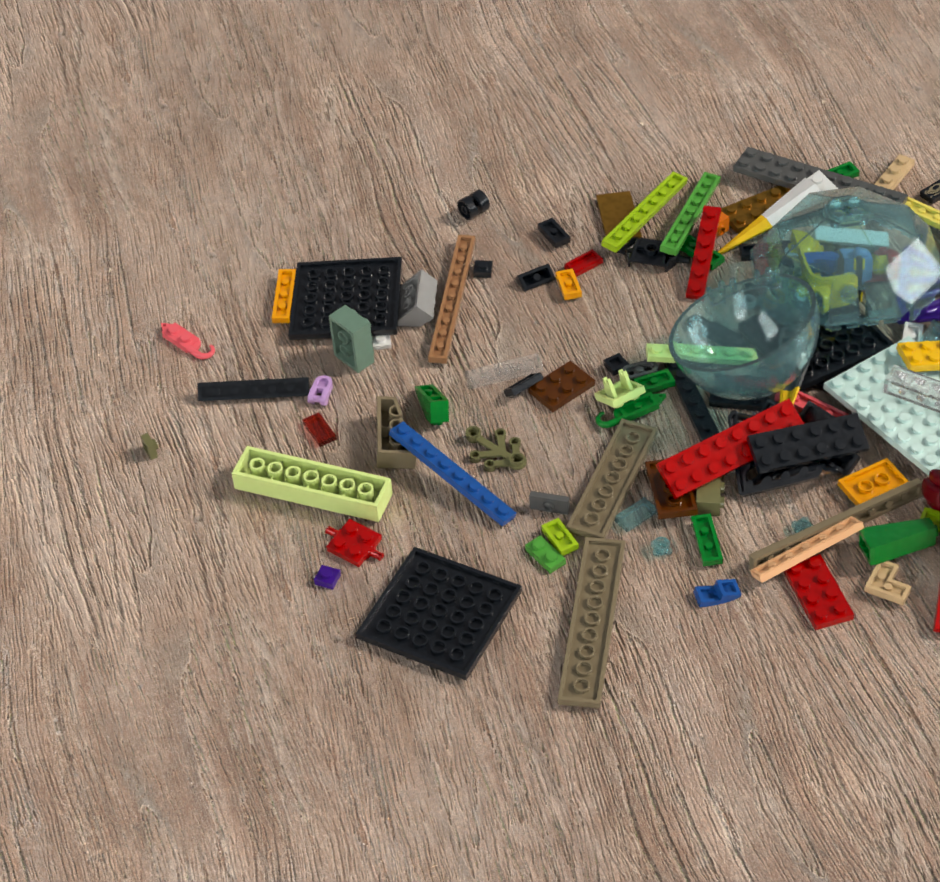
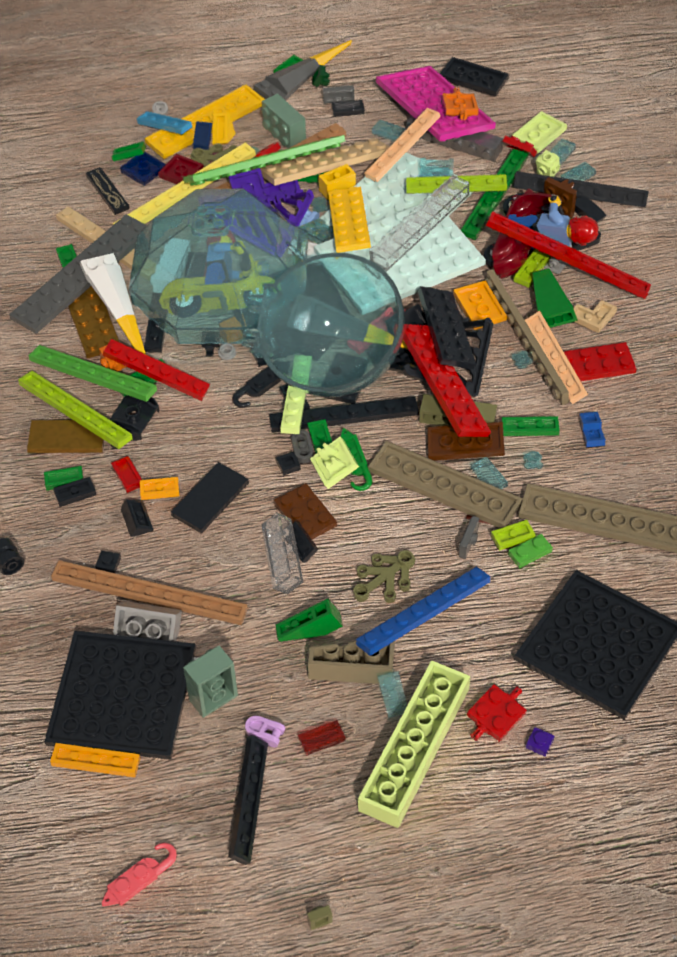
camera: 85 degrees left, 5 degrees up
none -> green tile [44,466,84,491]
none -> black tile [171,462,249,534]
none -> clear light blue plate [377,670,407,718]

